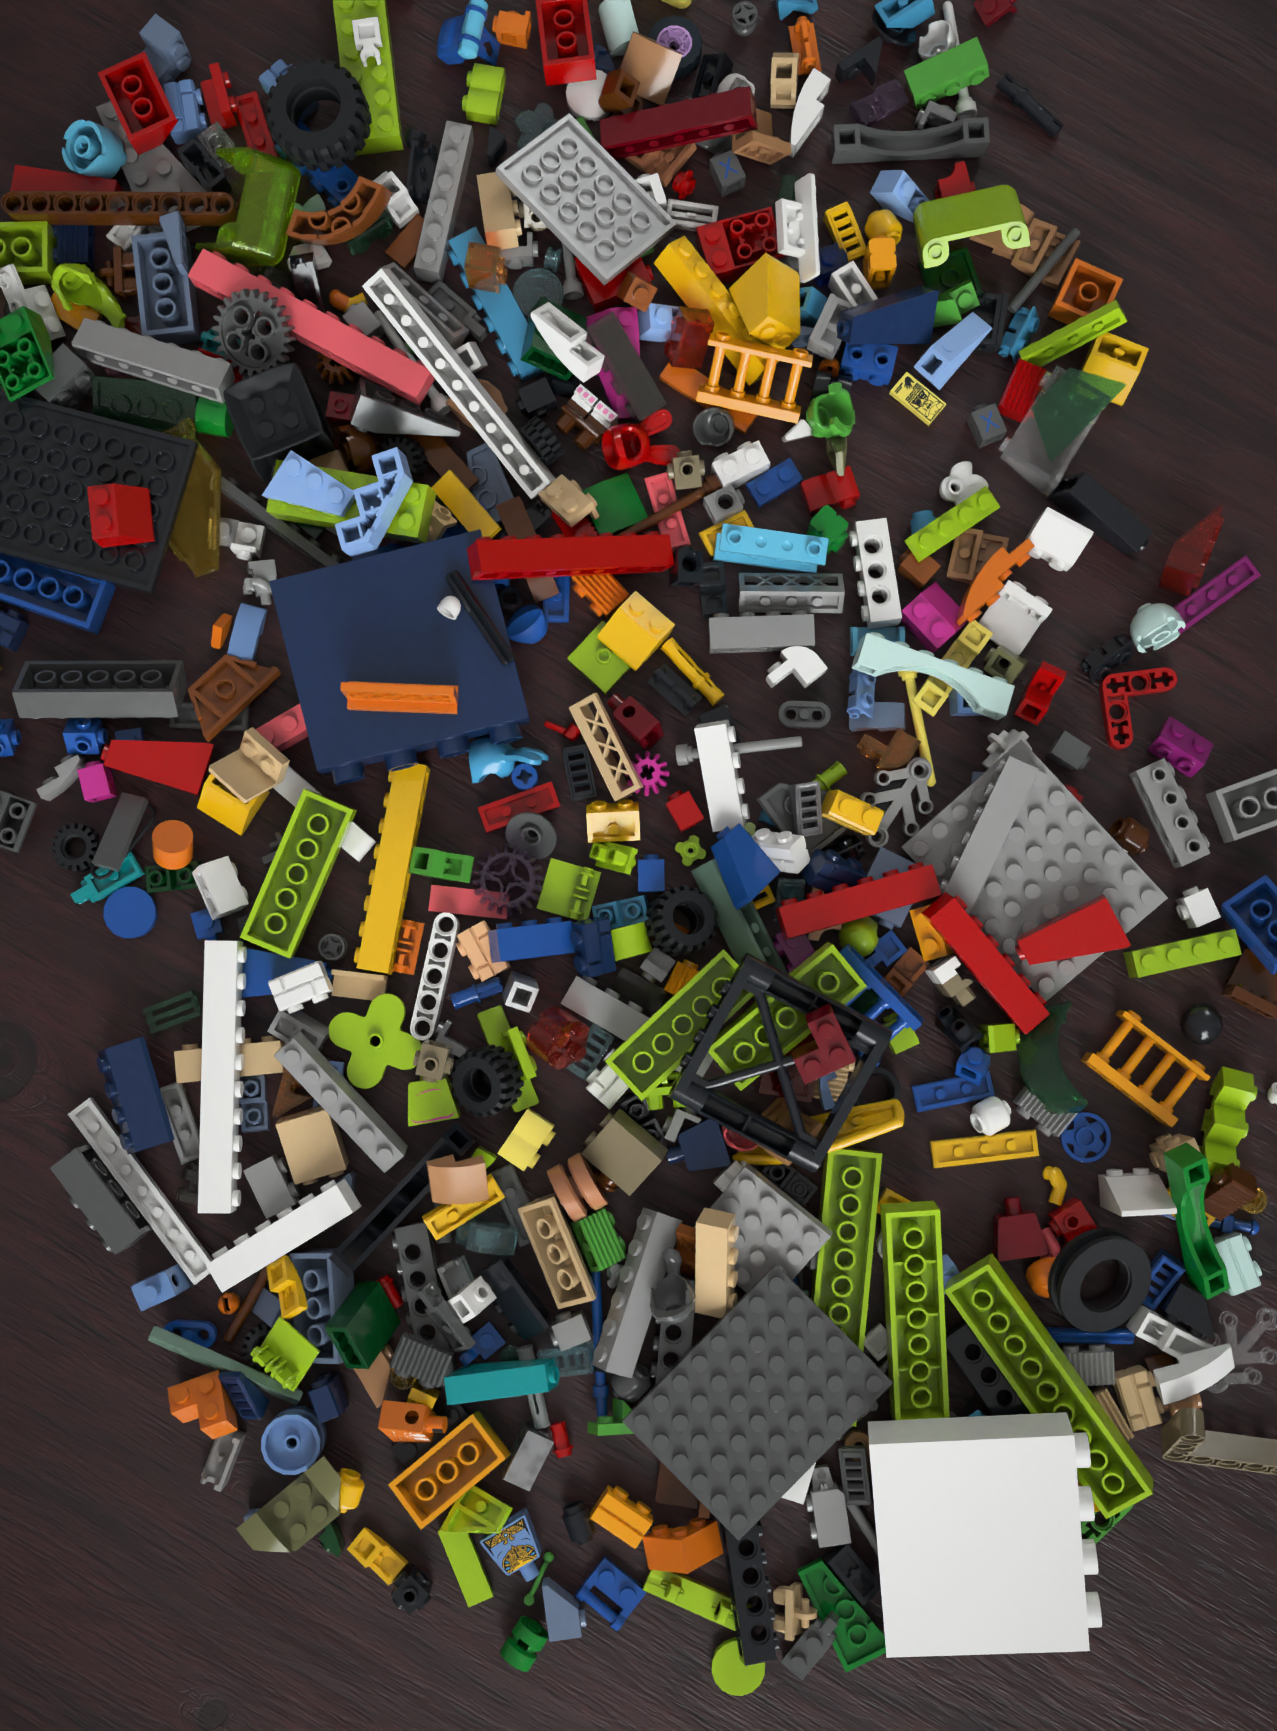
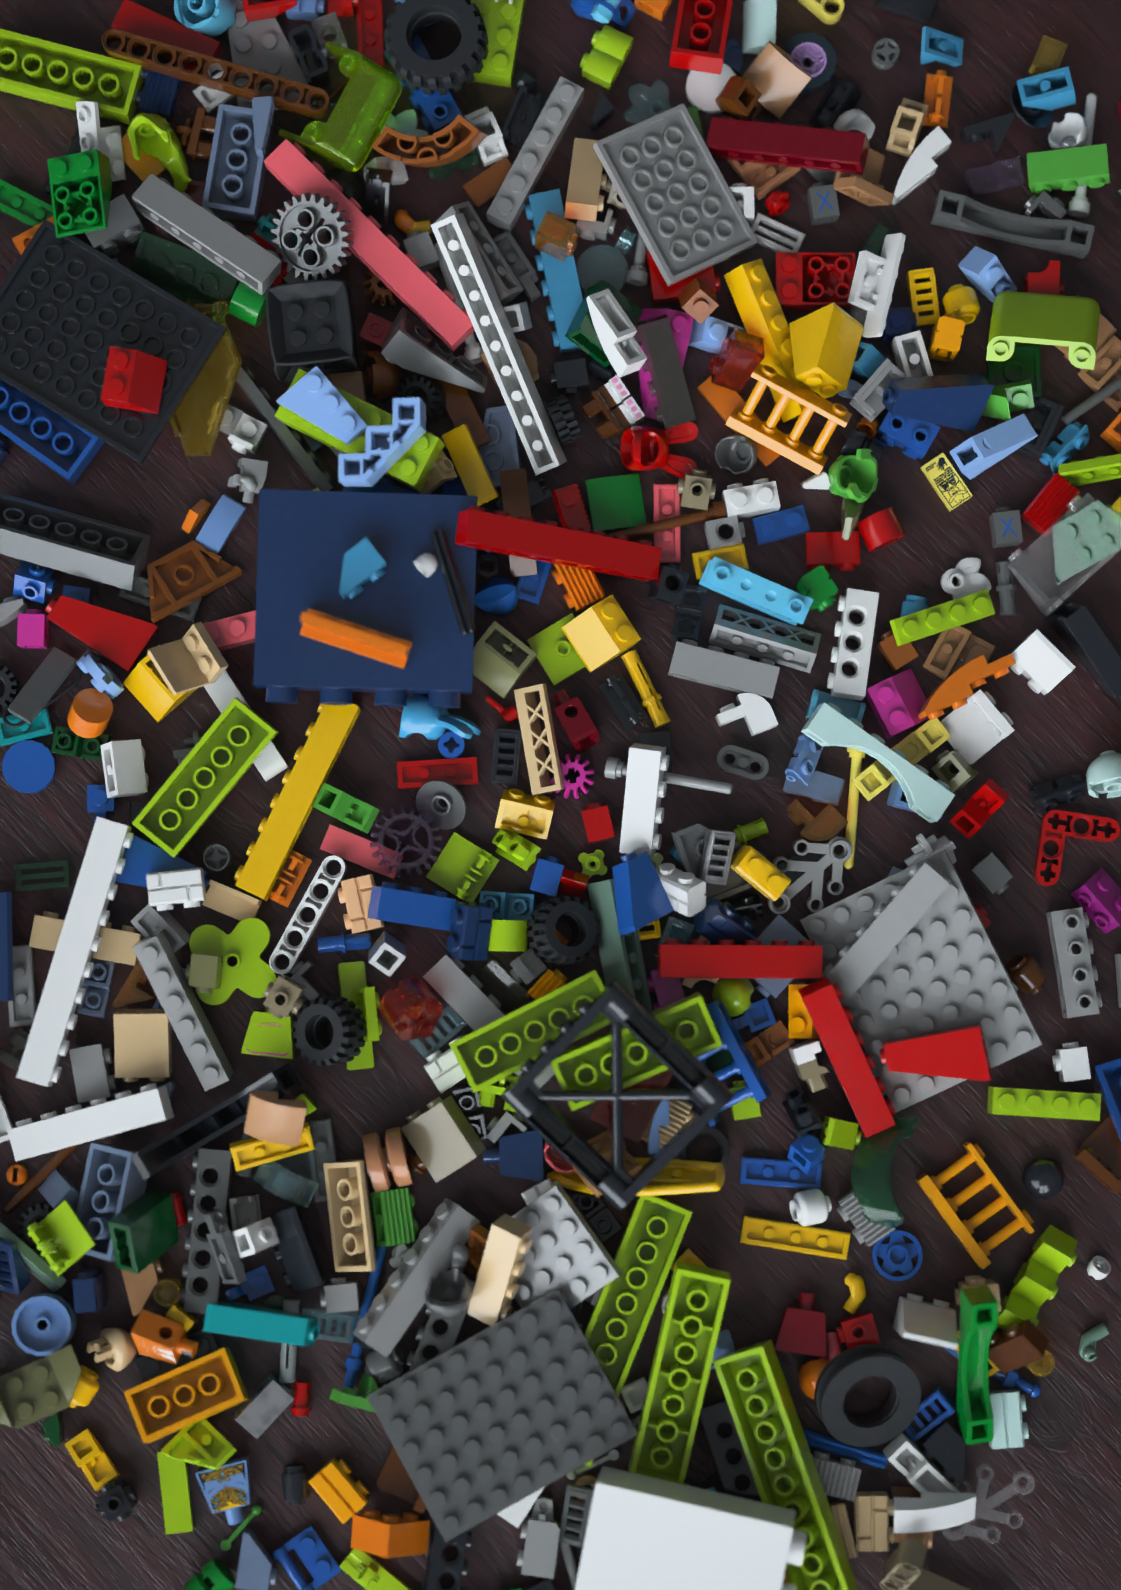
camera: 10 degrees right, 0 degrees up
yellow slope [266,1255,308,1319] -> none
dark grey brick [389,1331,454,1388] -> none
light yellow brick [497,1108,556,1171] -> none
tan bracket [538,474,599,528] -> none
dark red brick [791,1004,856,1084] -> none
none -> light blue plate [76,650,124,699]
none -> tan piece [86,1328,137,1372]
none -> olive brick [185,954,224,994]
none -> dark azure slope [339,538,387,600]
none -> olive slope [473,621,537,699]
none -> red slope [557,868,589,900]
none -> red piece [856,507,905,552]
none -> dark grey pin [995,561,1017,616]

